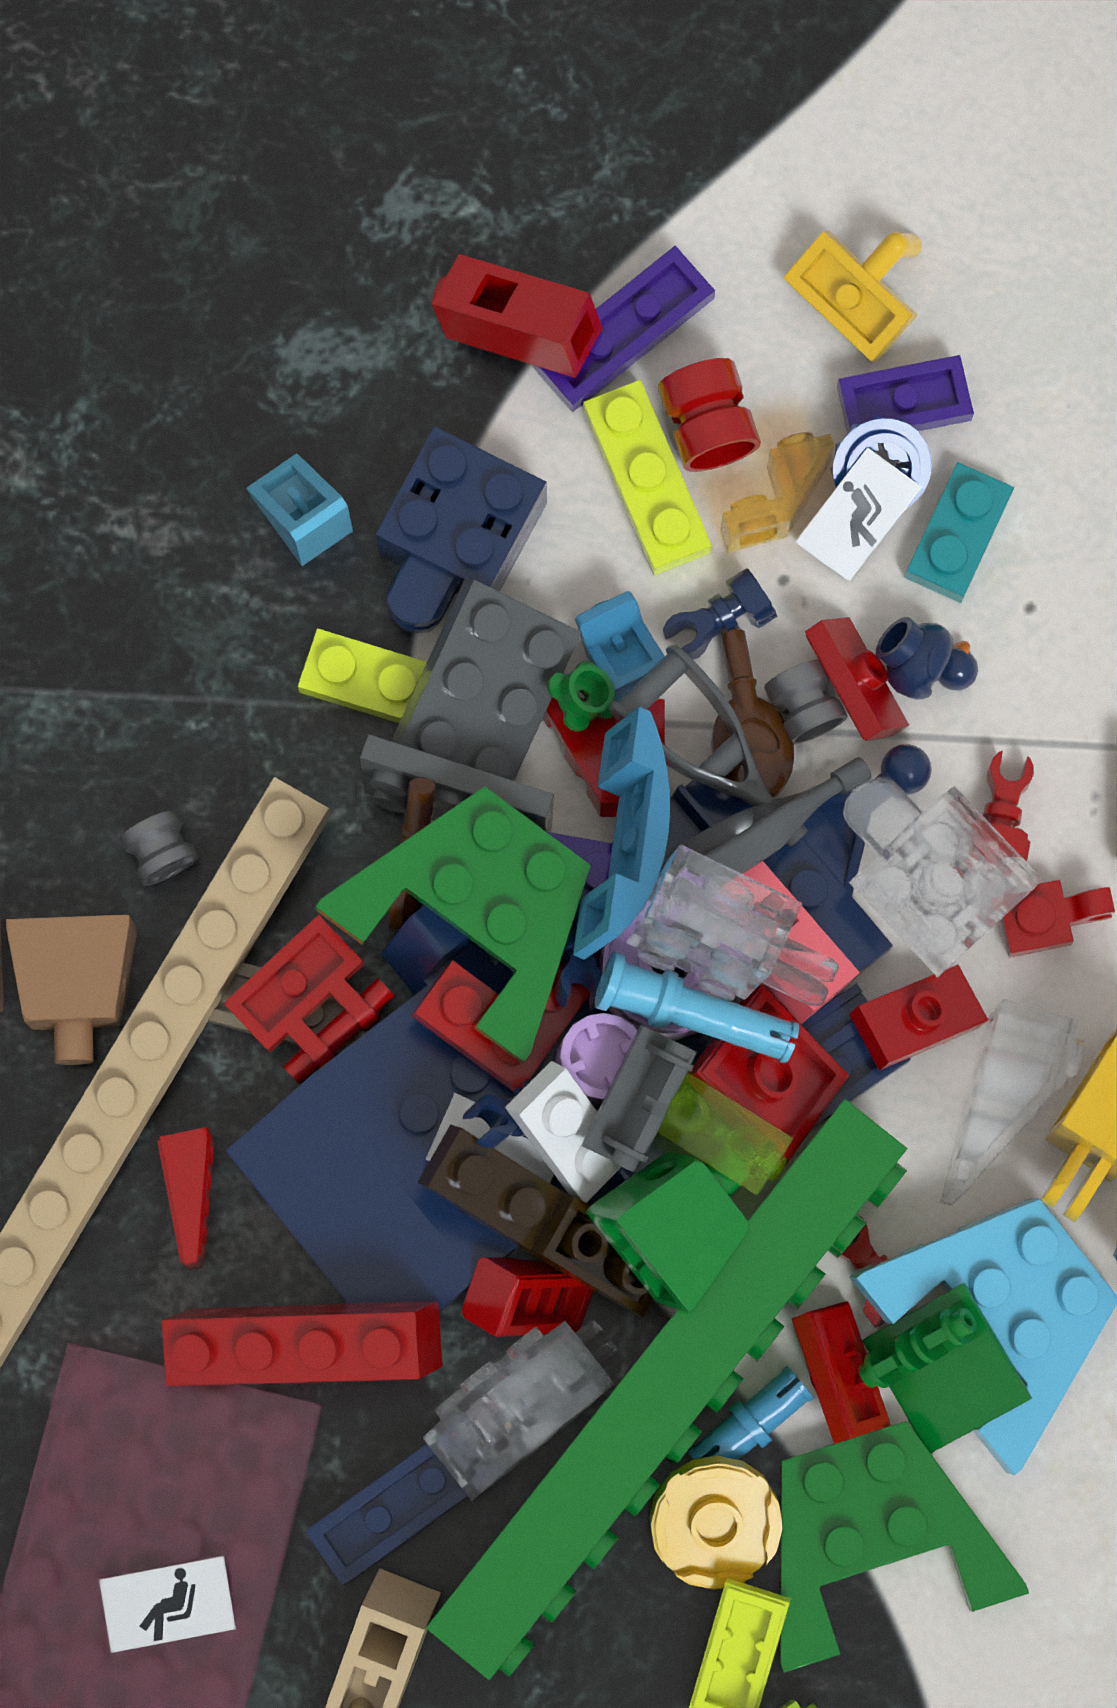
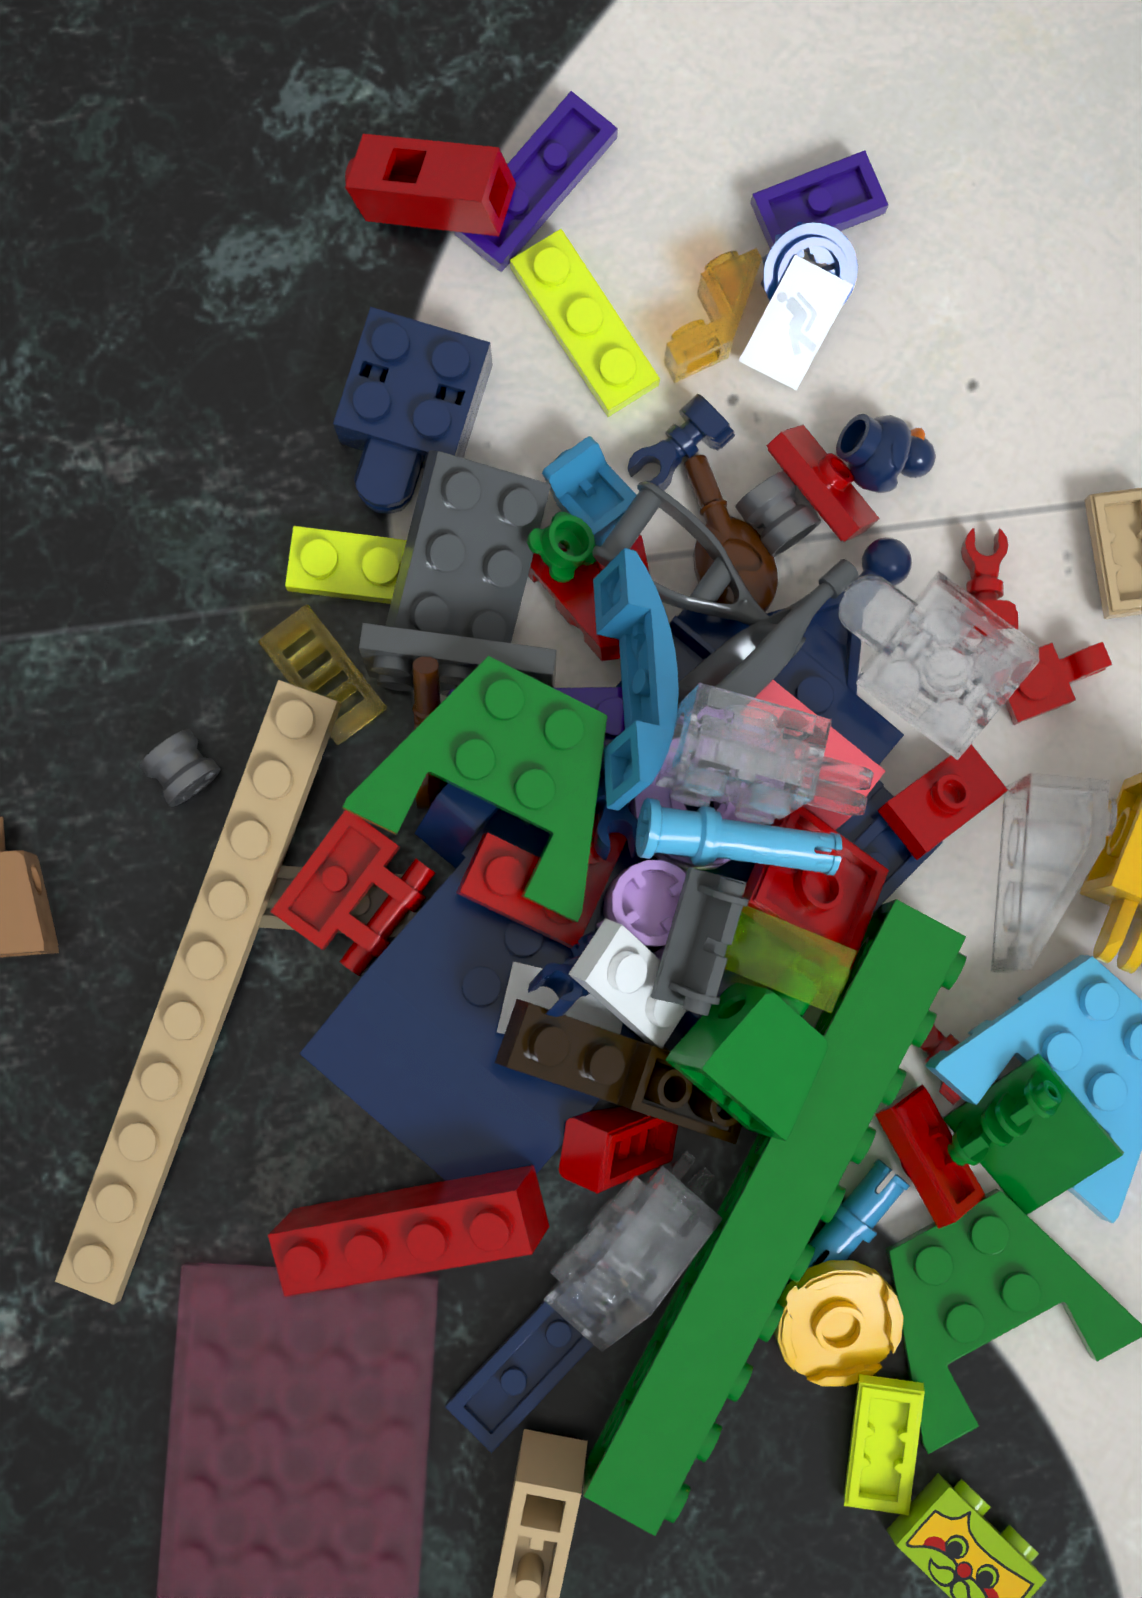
camera: 15 degrees left, 5 degrees up
medium nougat torso [6,915,137,1065] -> none
white sticker [99,1556,236,1653] -> none
red slope [157,1127,215,1270] -> none
medium azure slope [246,453,353,566] -> none
red wheel [658,358,761,472] -> none
yellow plate [783,231,922,362] -> none
teal plate [904,462,1014,603] -> none
none -> clear yellow slope [258,604,387,746]

